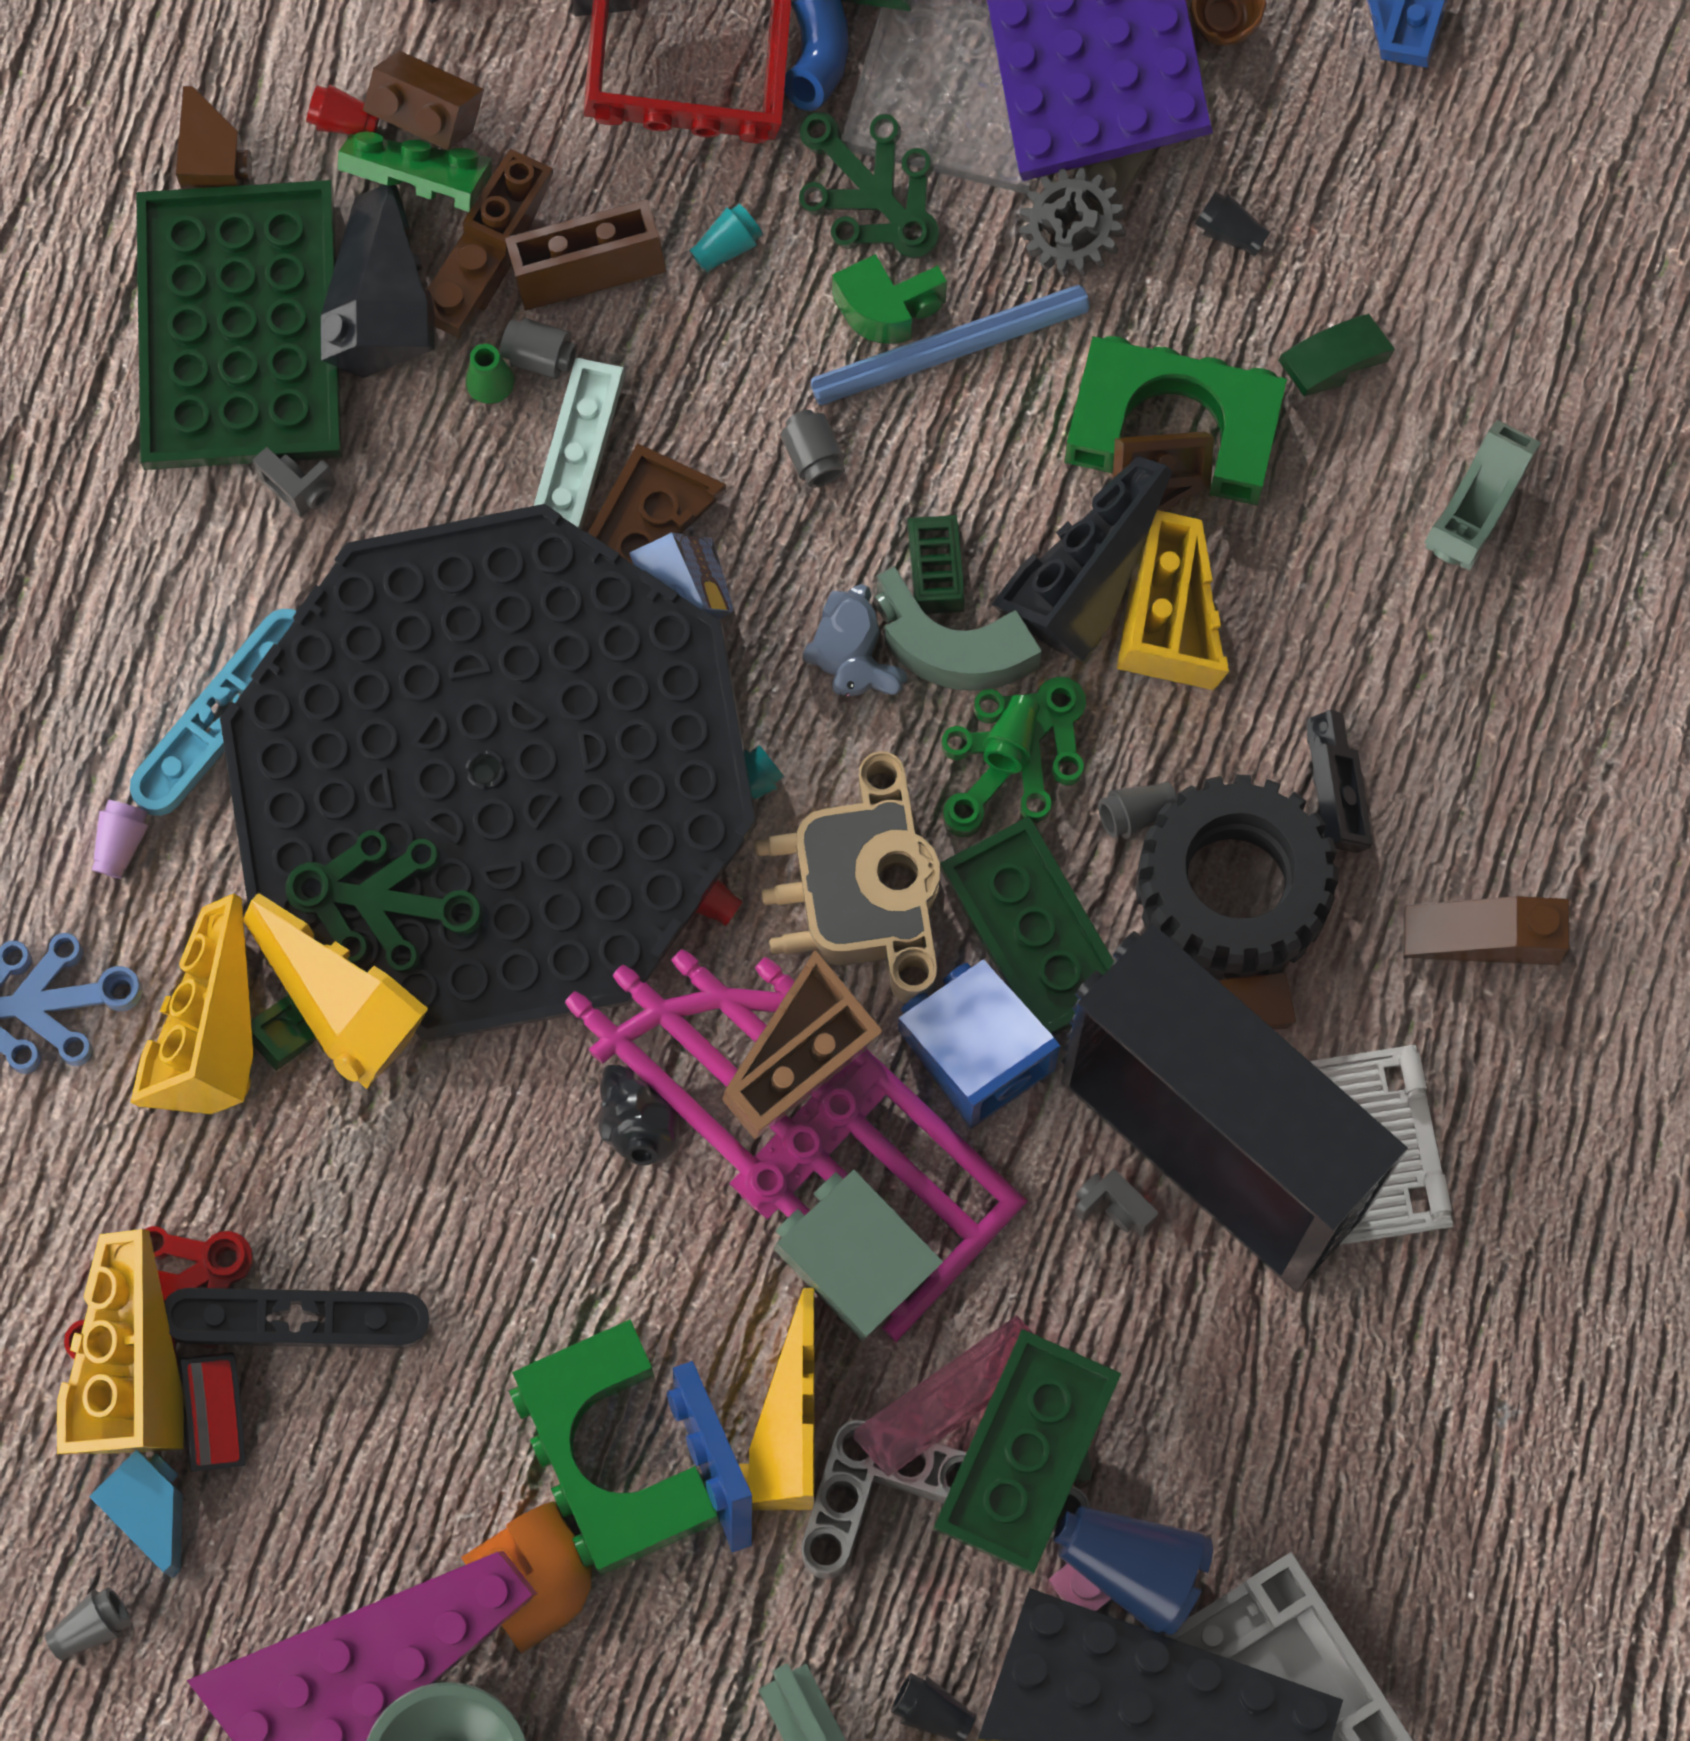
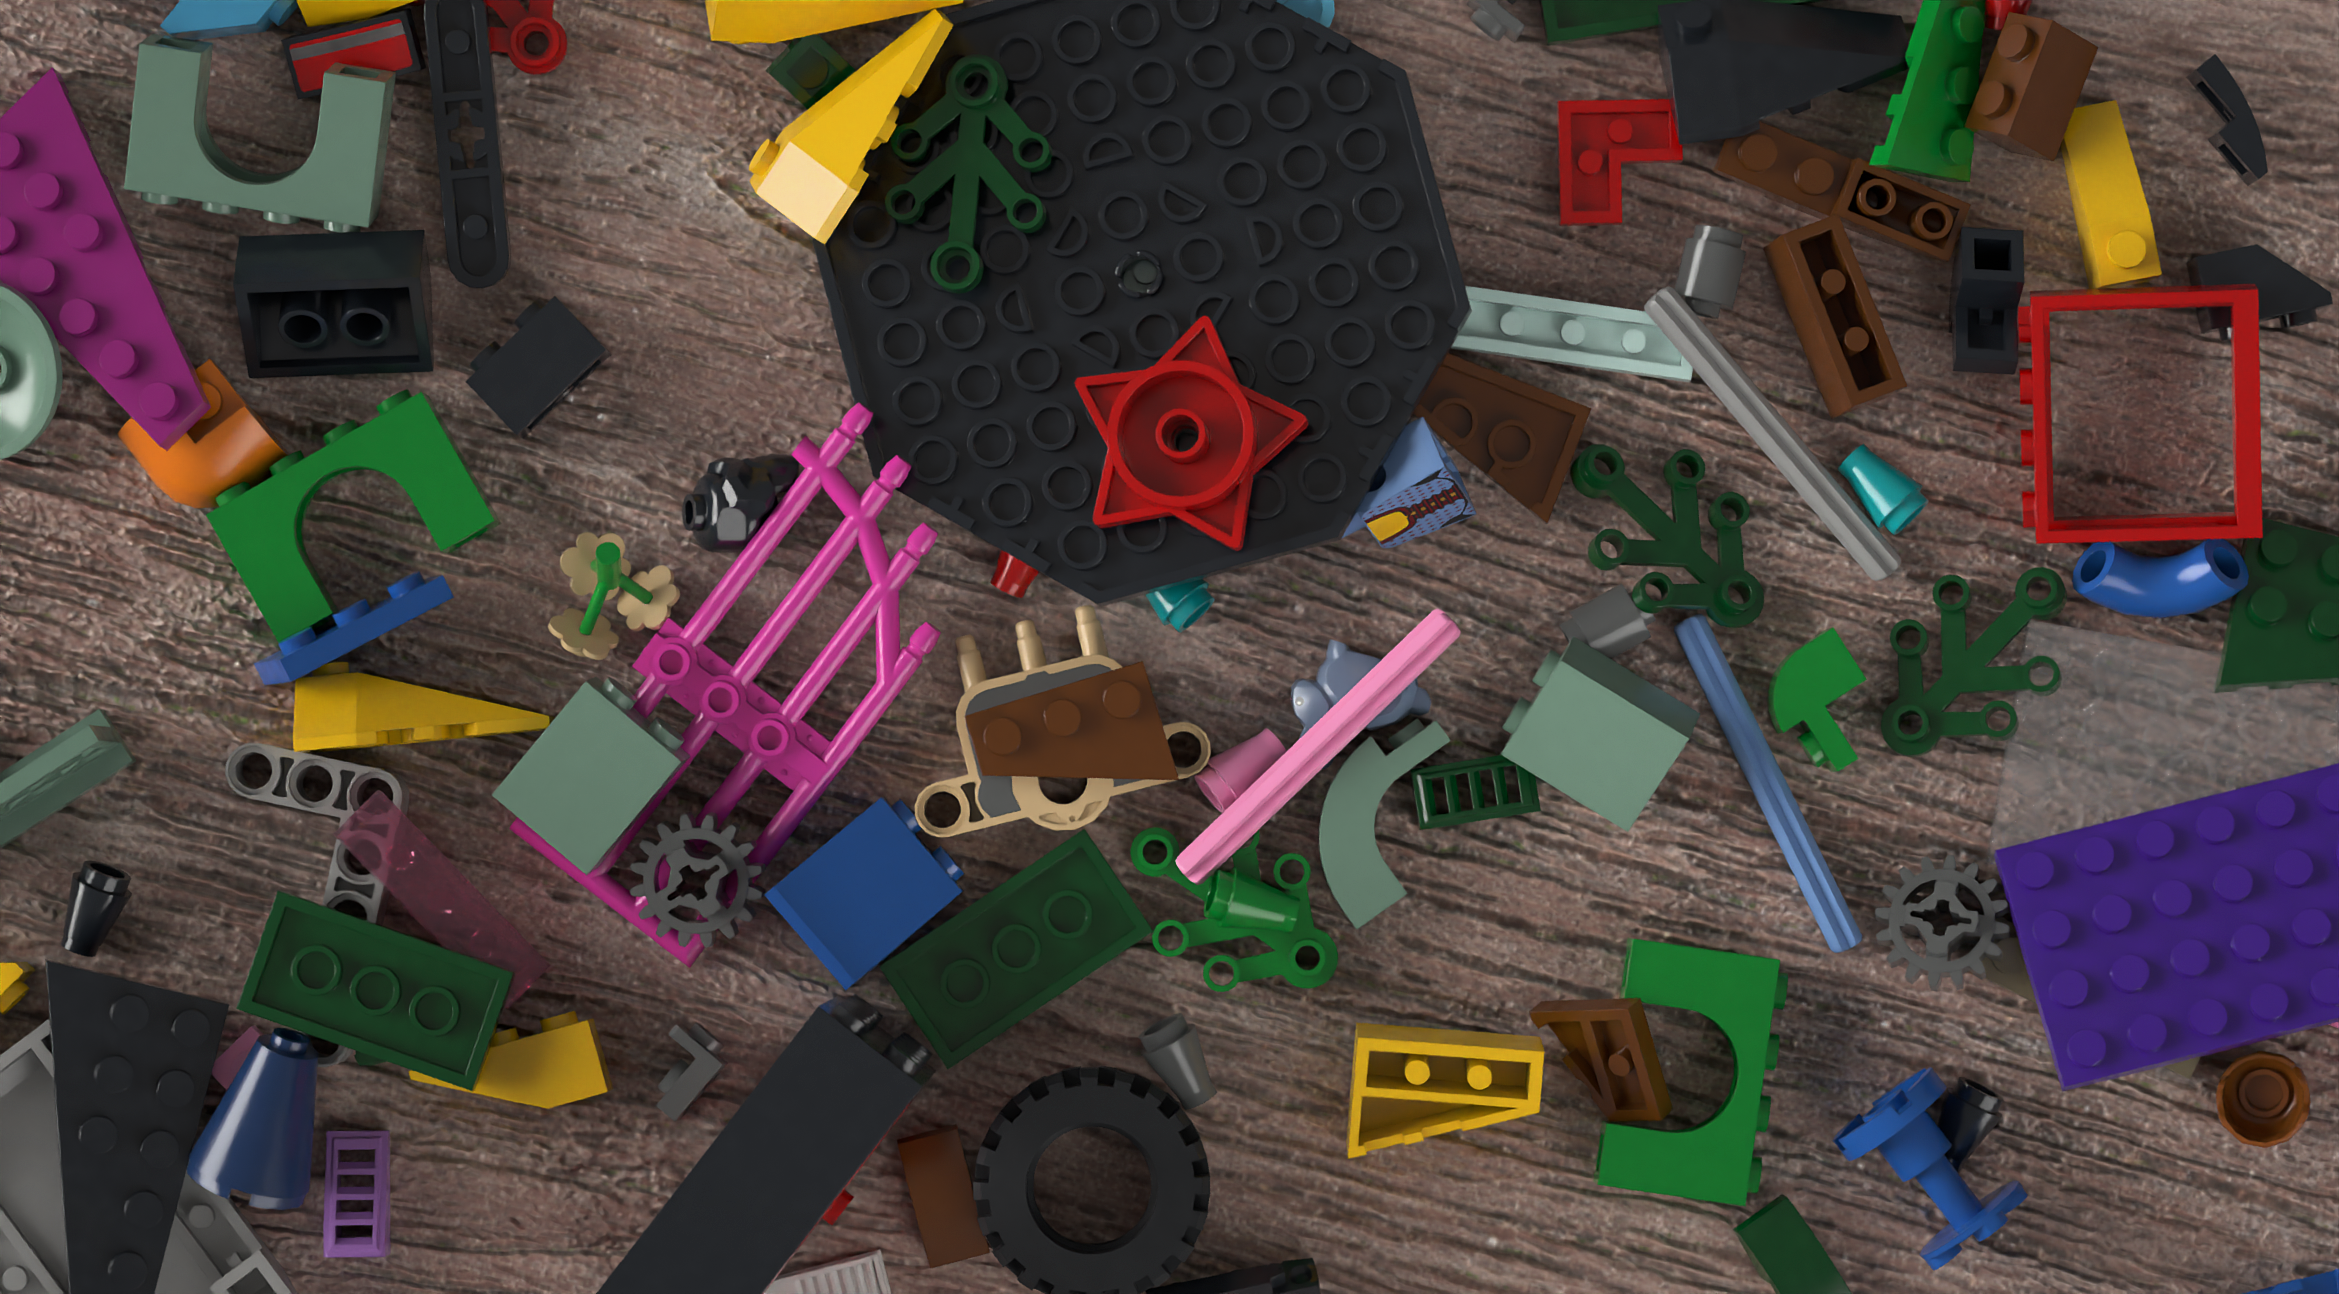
camera: 80 degrees right, 15 degrees up
green cone [465,344,515,404] -> none
medium nougat wedge [722,950,883,1140] -> none
black wedge [991,456,1172,662] -> none
none -> sand green arch [124,34,396,233]
none -> black slope [233,230,434,378]
none -> medium lavender slope [323,1130,391,1258]
none -> yellow slope [408,1011,613,1109]
none -> black brick [465,296,612,439]
none -> tan plant [548,532,680,660]
none -> dark grey gear [630,812,766,948]
none -> reddish brown wing [964,661,1179,780]
none -> red plate [1074,316,1309,551]
none -> bright pink axle [1176,609,1461,885]
none -> bright pink cone [1194,728,1287,813]
none -> sand green brick [1501,636,1700,832]
none -> red plate [1557,99,1683,226]
none -> dark green plant [1570,444,1764,628]
none -> light grey axle [1644,286,1901,581]
none -> blue piece [1832,1067,2028,1271]
none -> black brick [1949,227,2025,375]
none -> yellow slope [2061,100,2162,289]

